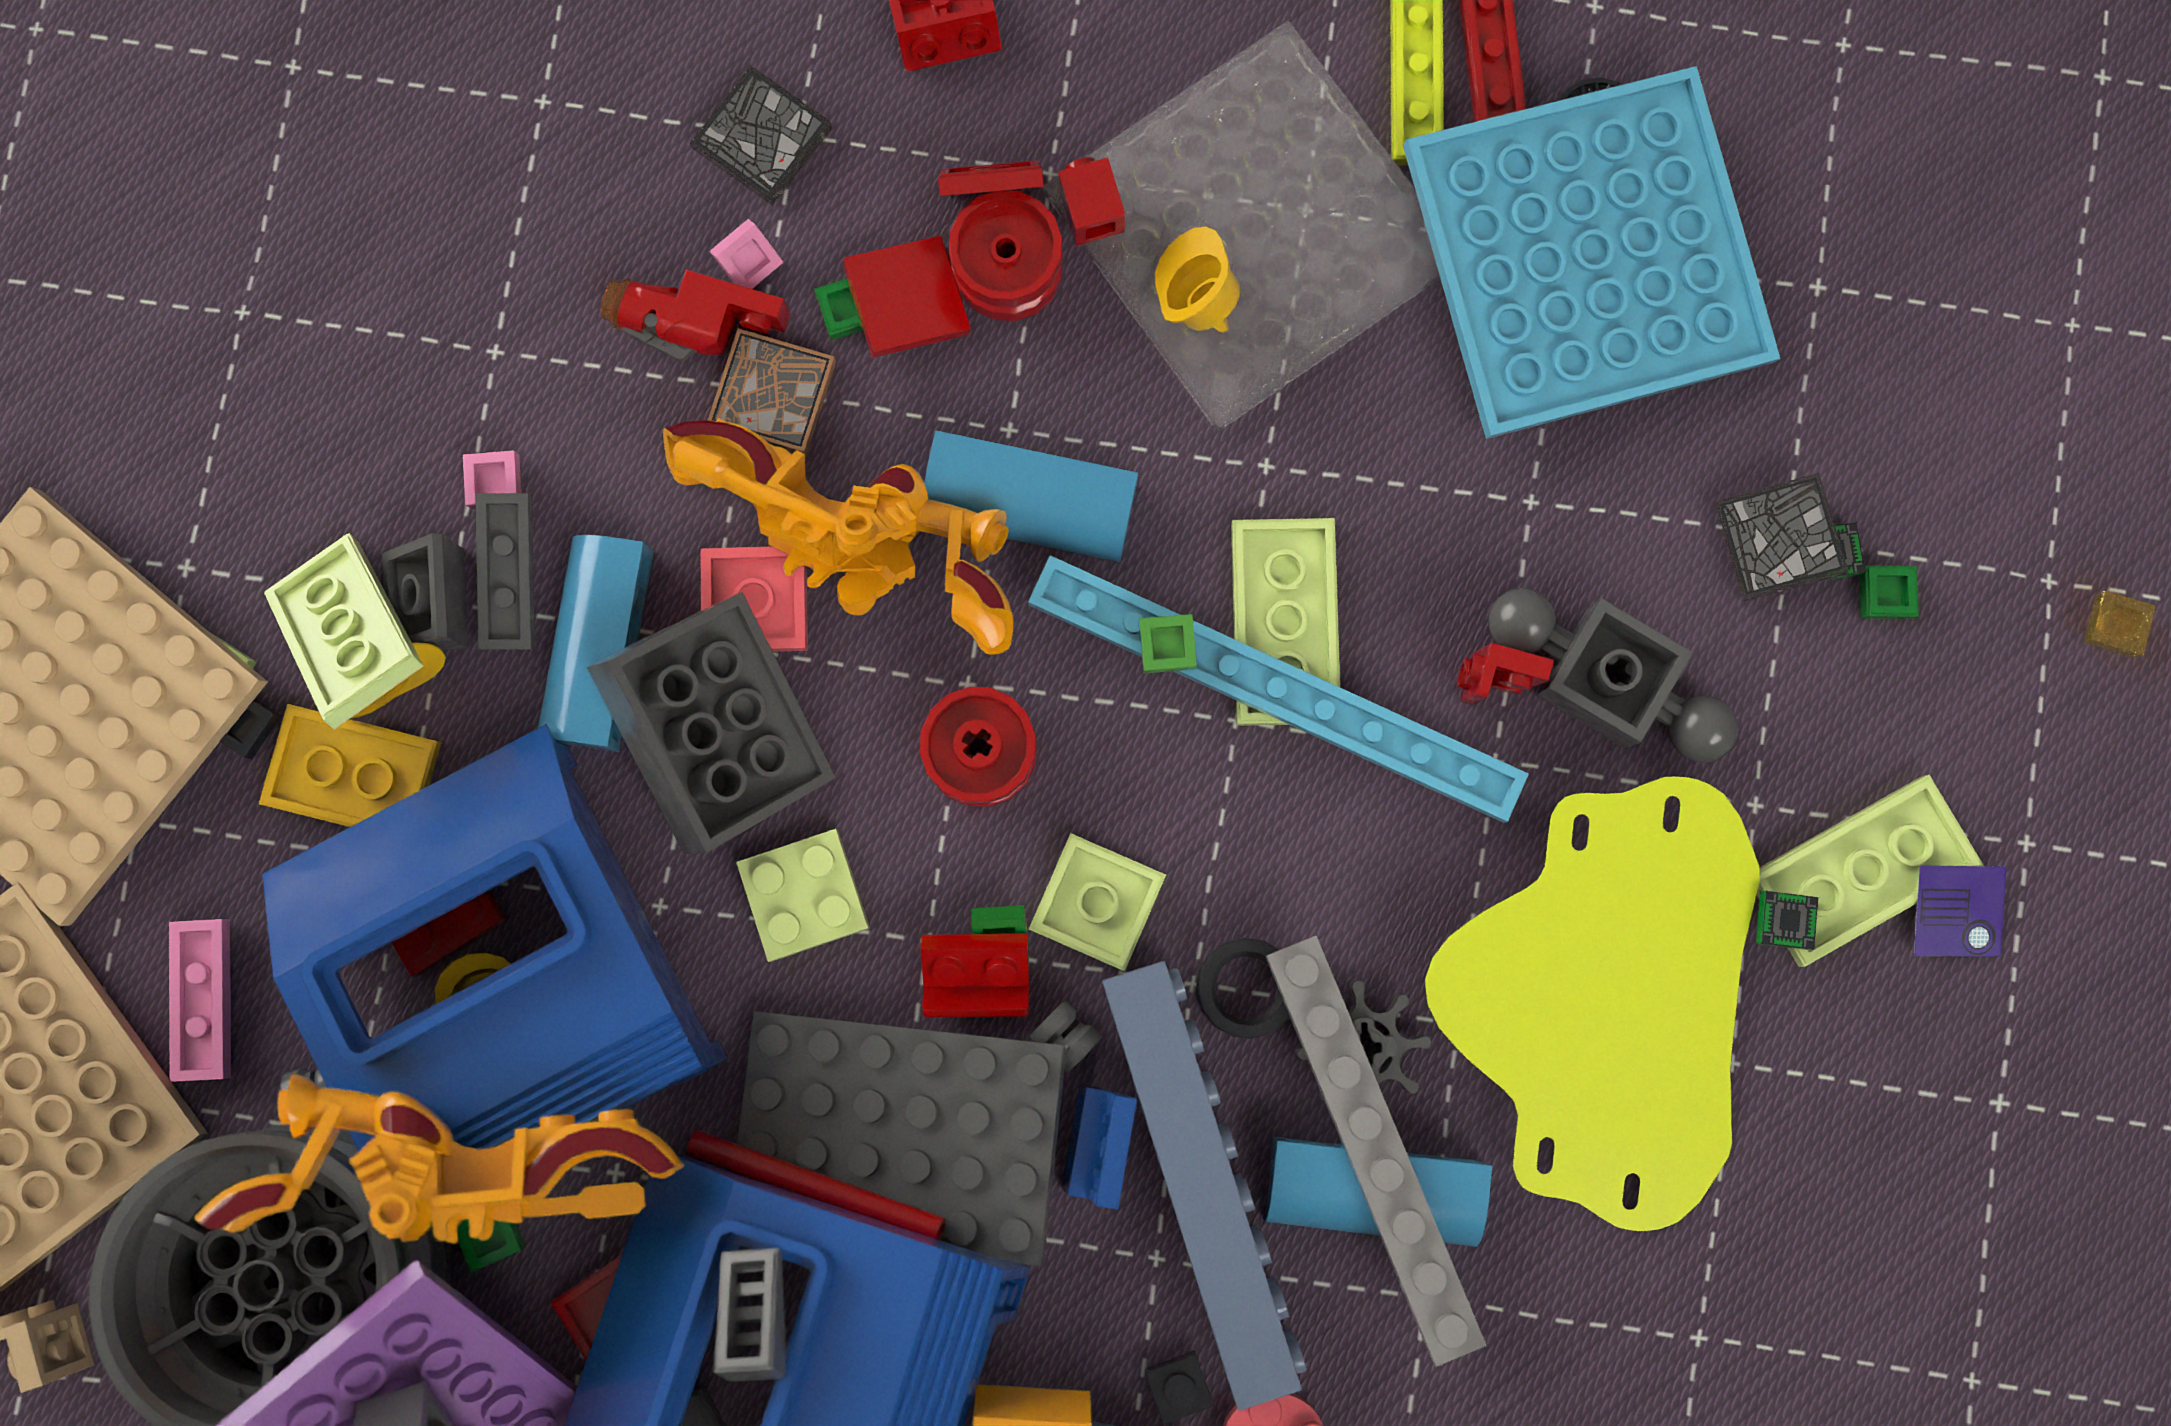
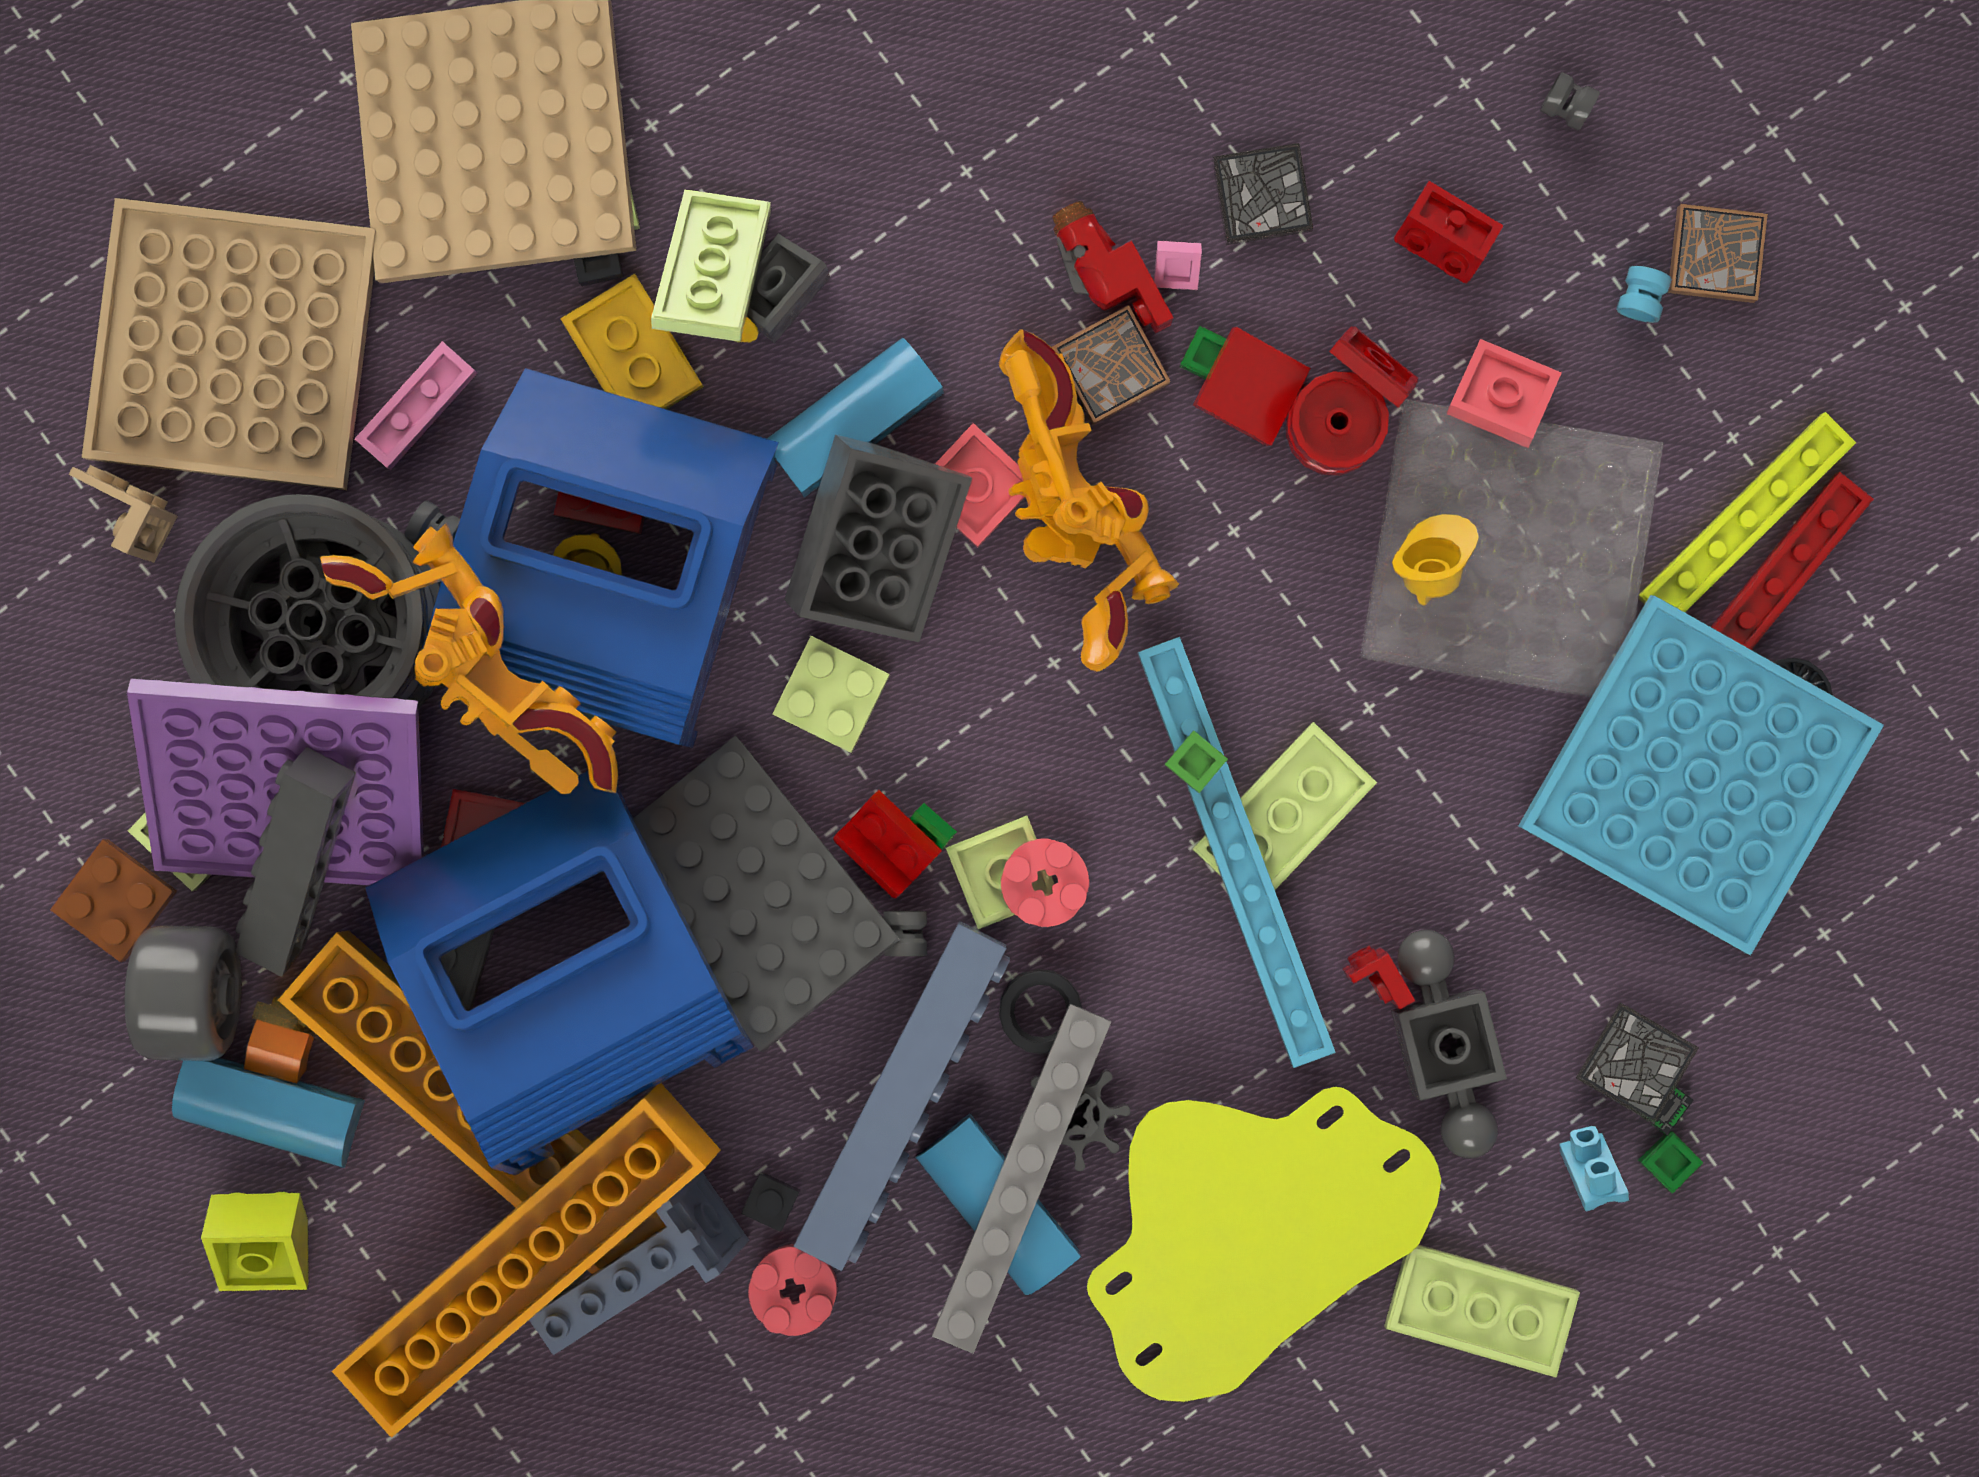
camera: 45 degrees right, 5 degrees up
green plate [457,1220,526,1273] -> none
bright pink plate [463,450,521,509] -> none
dark grey plate [475,493,535,650] -> none
red piece [687,1130,946,1240] -> none
dark grey slope [715,1248,786,1381] -> none
red wheel [919,687,1037,807] -> none
dark azure brick [924,430,1138,562] -> none
red brick [1058,157,1126,246] -> none
blue slope [1061,1084,1137,1210] -> none
tile [1756,891,1819,950] -> none
dark purple sticker [1914,865,2006,957] -> none
clear yellow plate [2084,591,2156,658] -> none
none -> coral plate [1001,838,1089,927]
none -> coral plate [1447,339,1562,448]
none -> medium azure hips [1559,1126,1629,1211]

